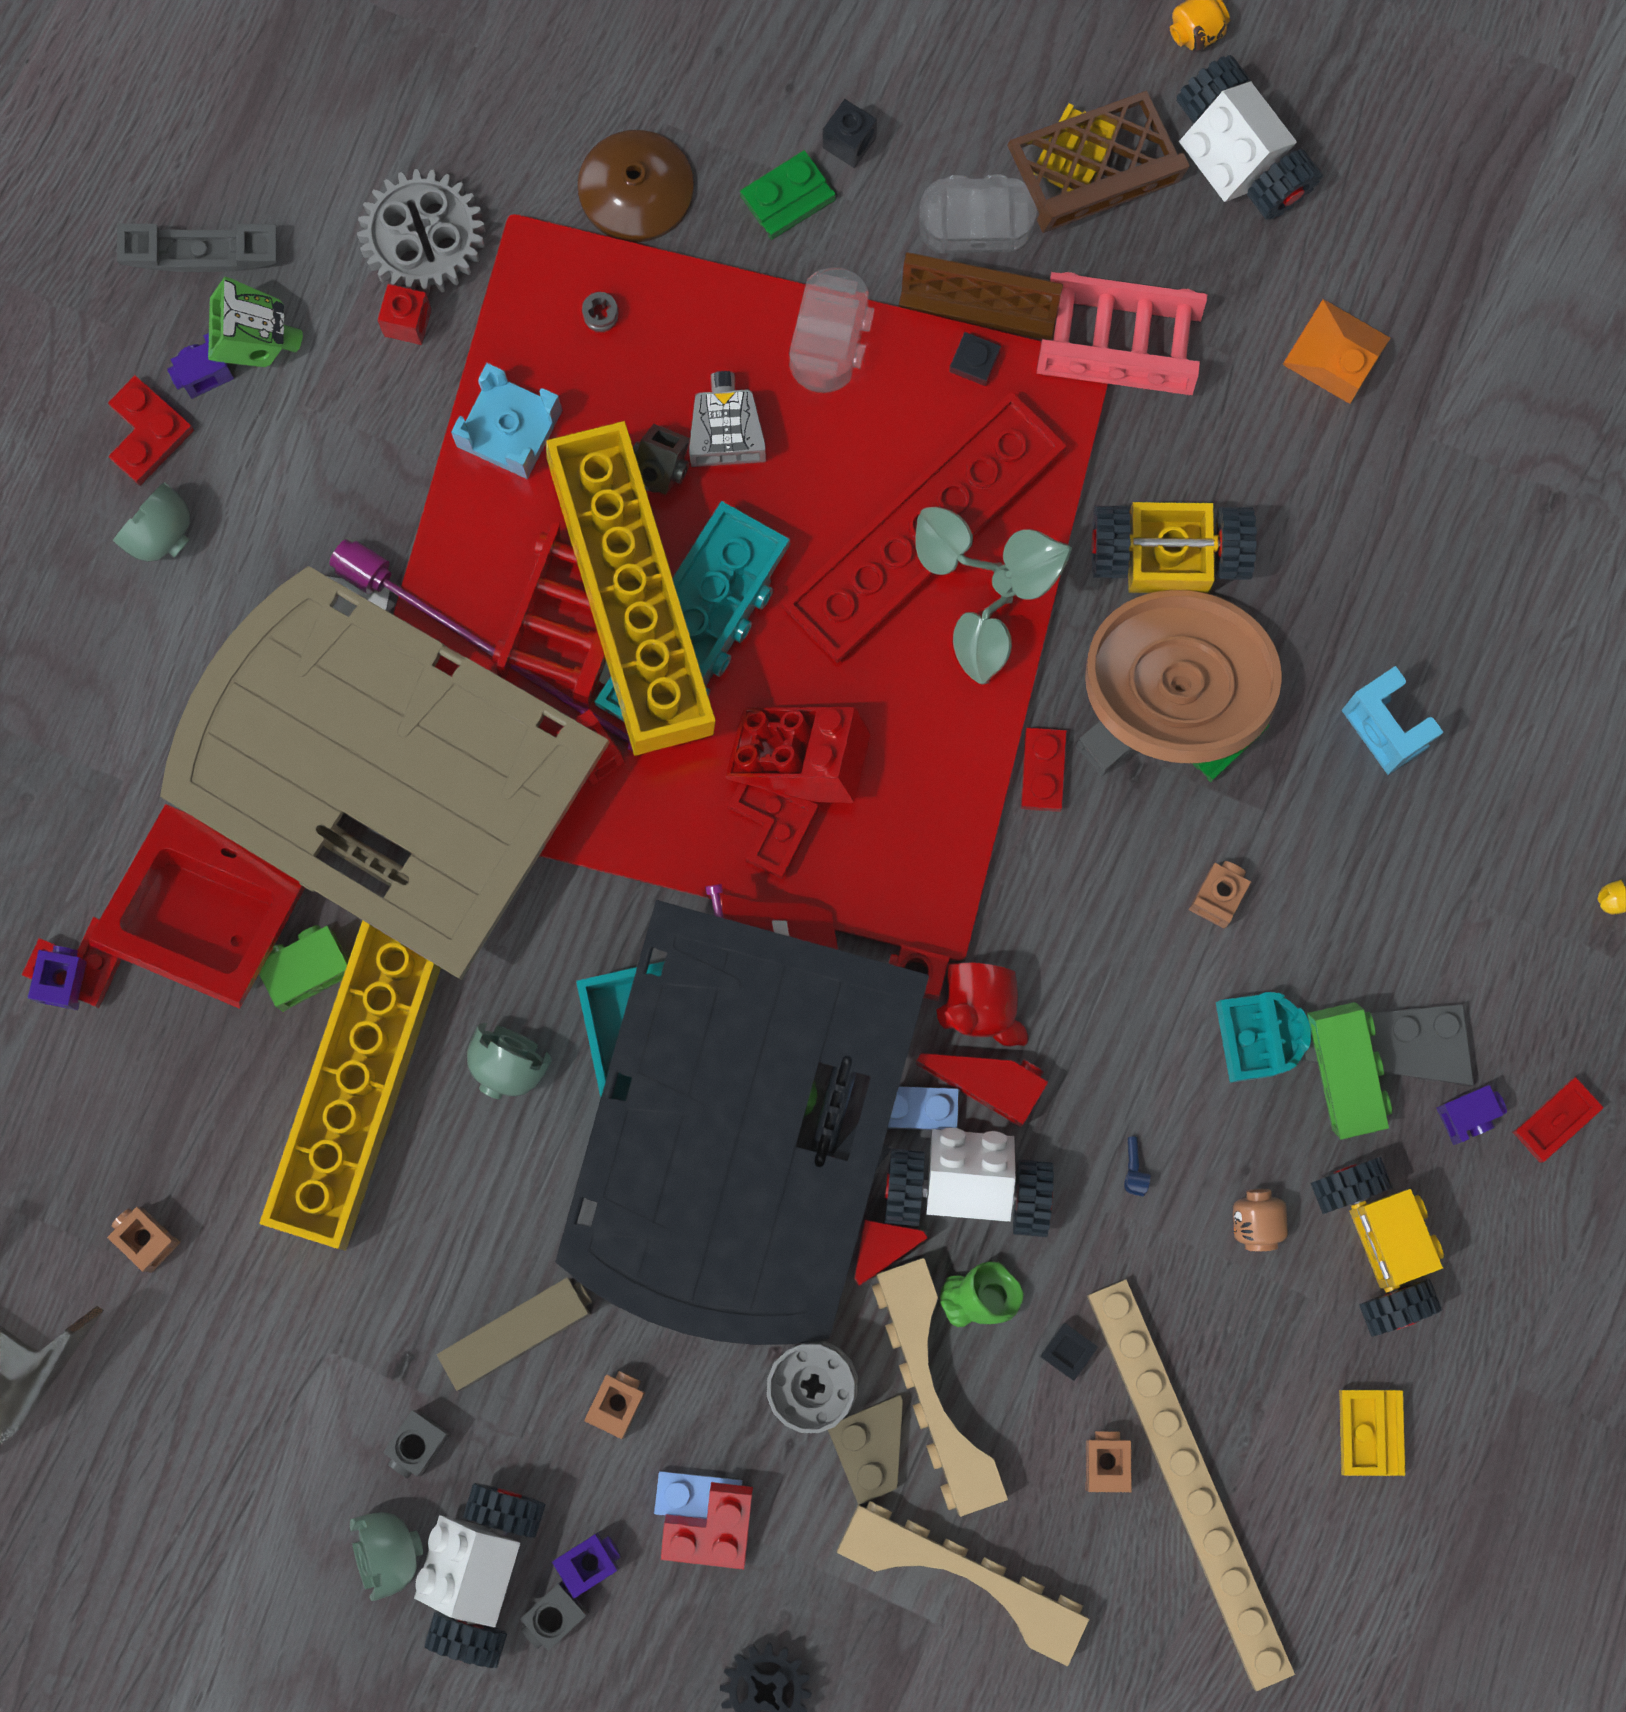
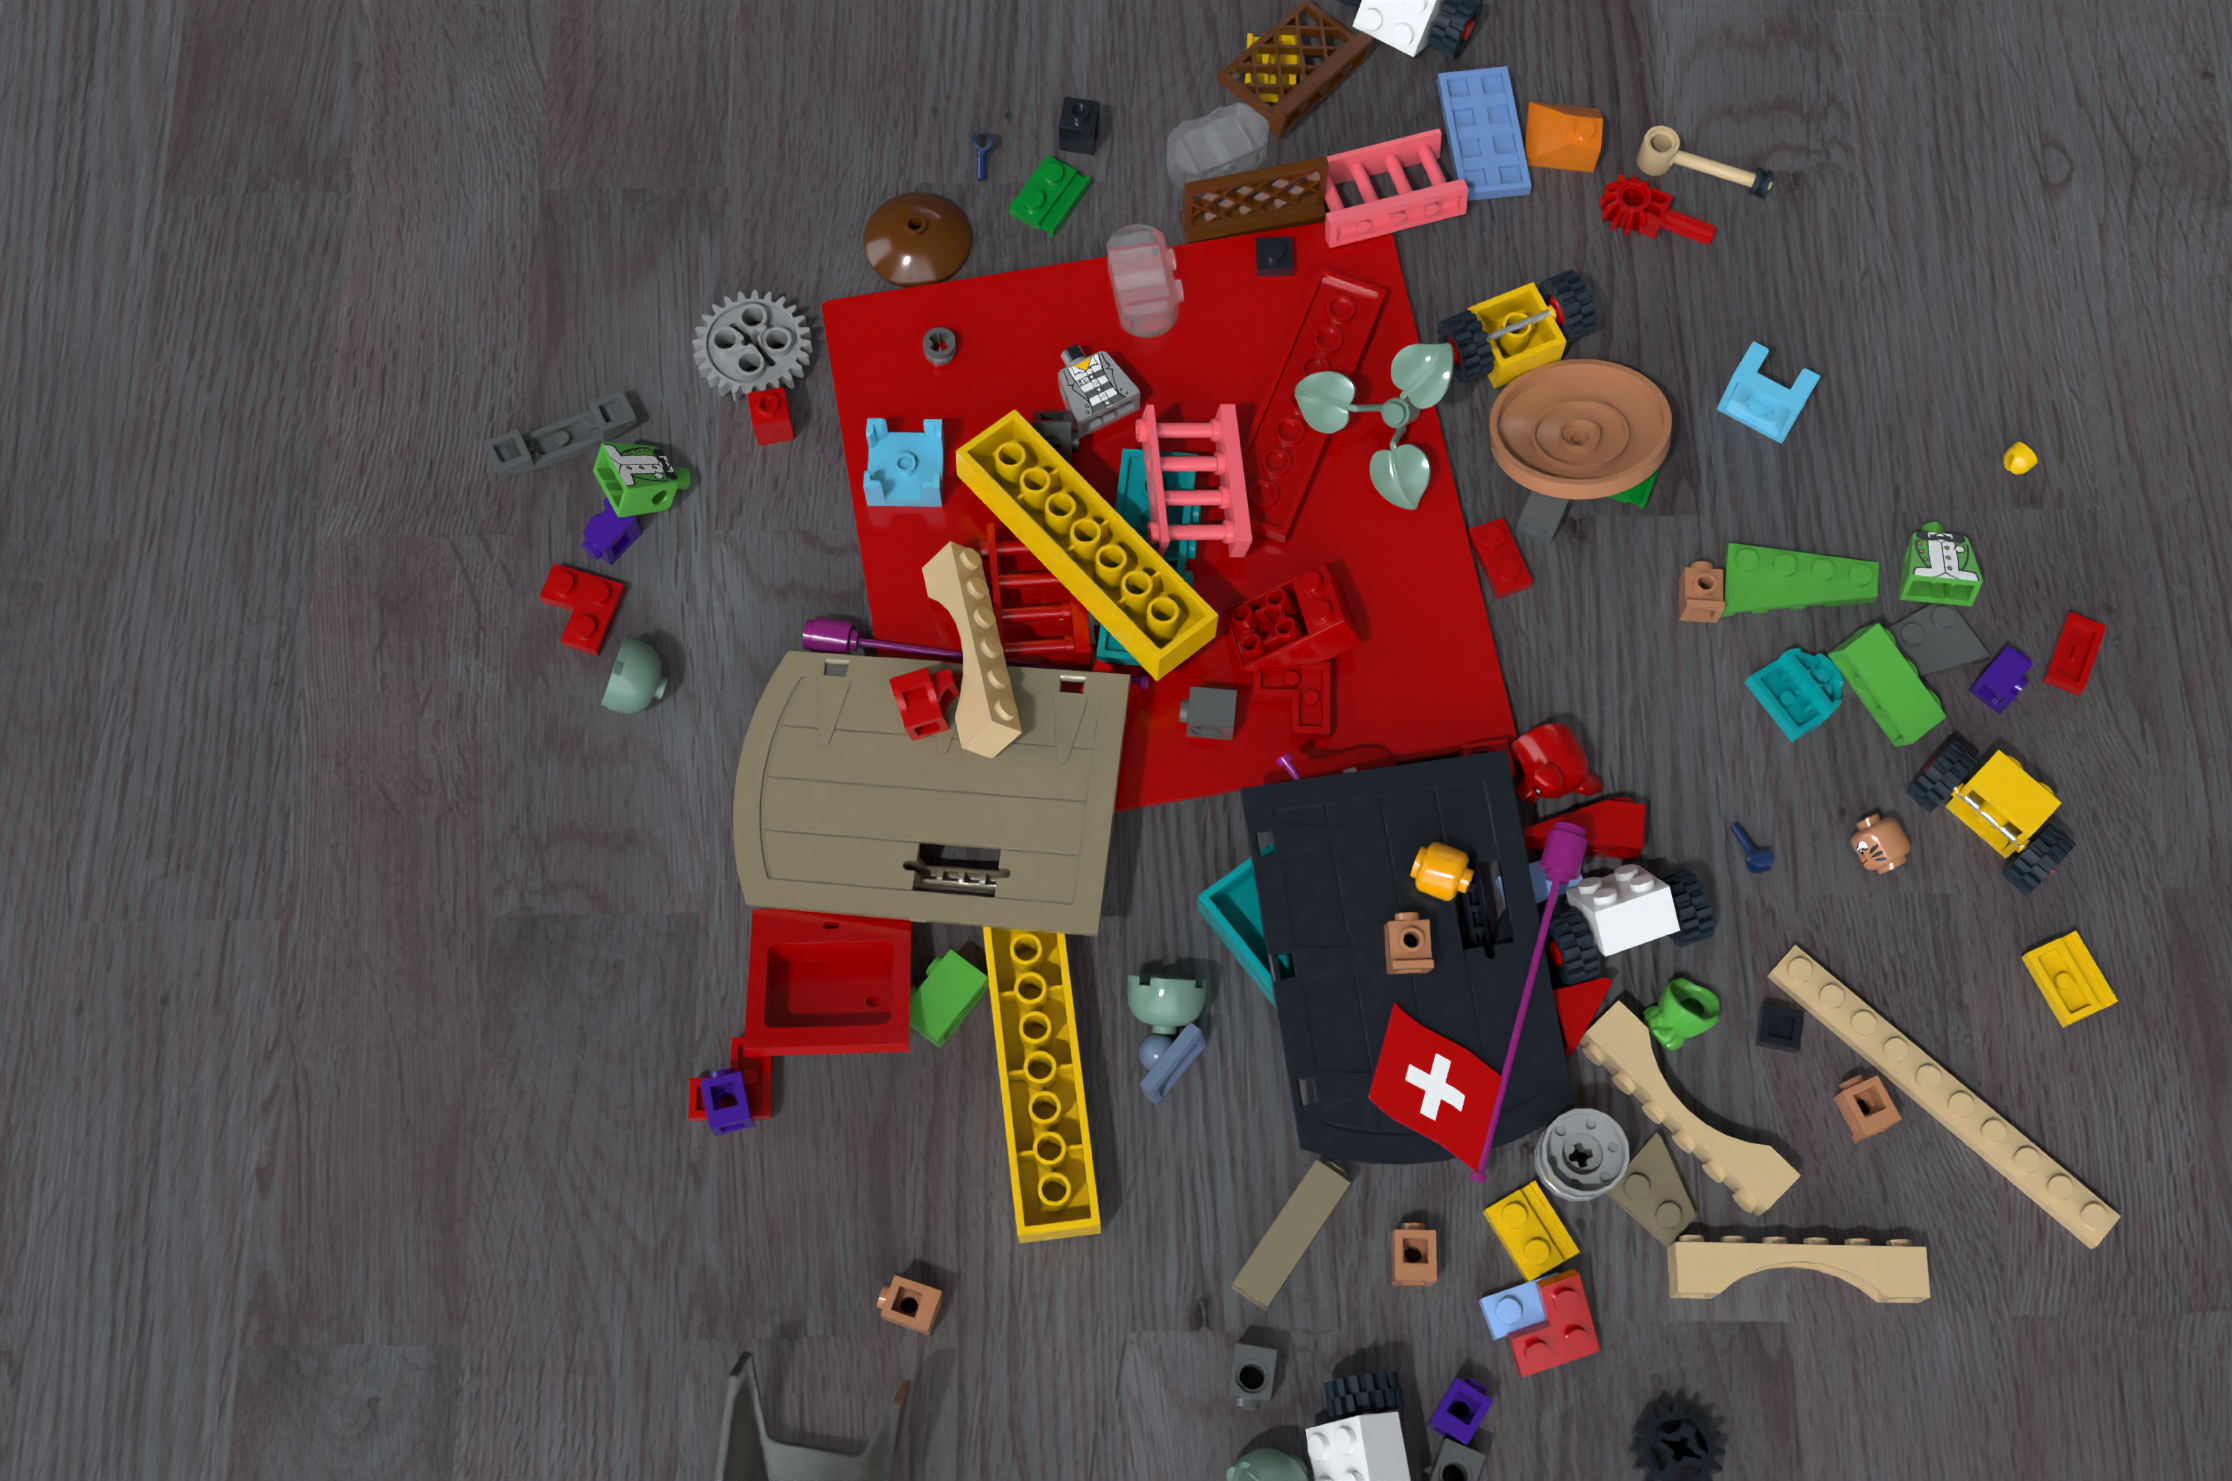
camera: 25 degrees left, 10 degrees down
none -> red brick [889,667,960,741]
none -> tan arch [922,541,1022,759]
none -> dark blue hand [971,132,993,181]
none -> coral fence [1135,404,1252,558]
none -> sand blue tile [1139,1022,1206,1106]
none -> dark grey brick [1180,686,1237,740]
none -> red flag [1368,822,1588,1184]
none -> nougat brick [1384,912,1434,974]
none -> light orange head [1410,842,1474,901]
none -> medium blue plate [1437,66,1532,201]
none -> yellow plate [1483,1180,1580,1283]
none -> red gear [1599,173,1716,245]
none -> tan piece [1636,126,1773,199]
none -> bright green wing [1720,543,1879,617]
none -> bright green torso [1899,522,1983,607]

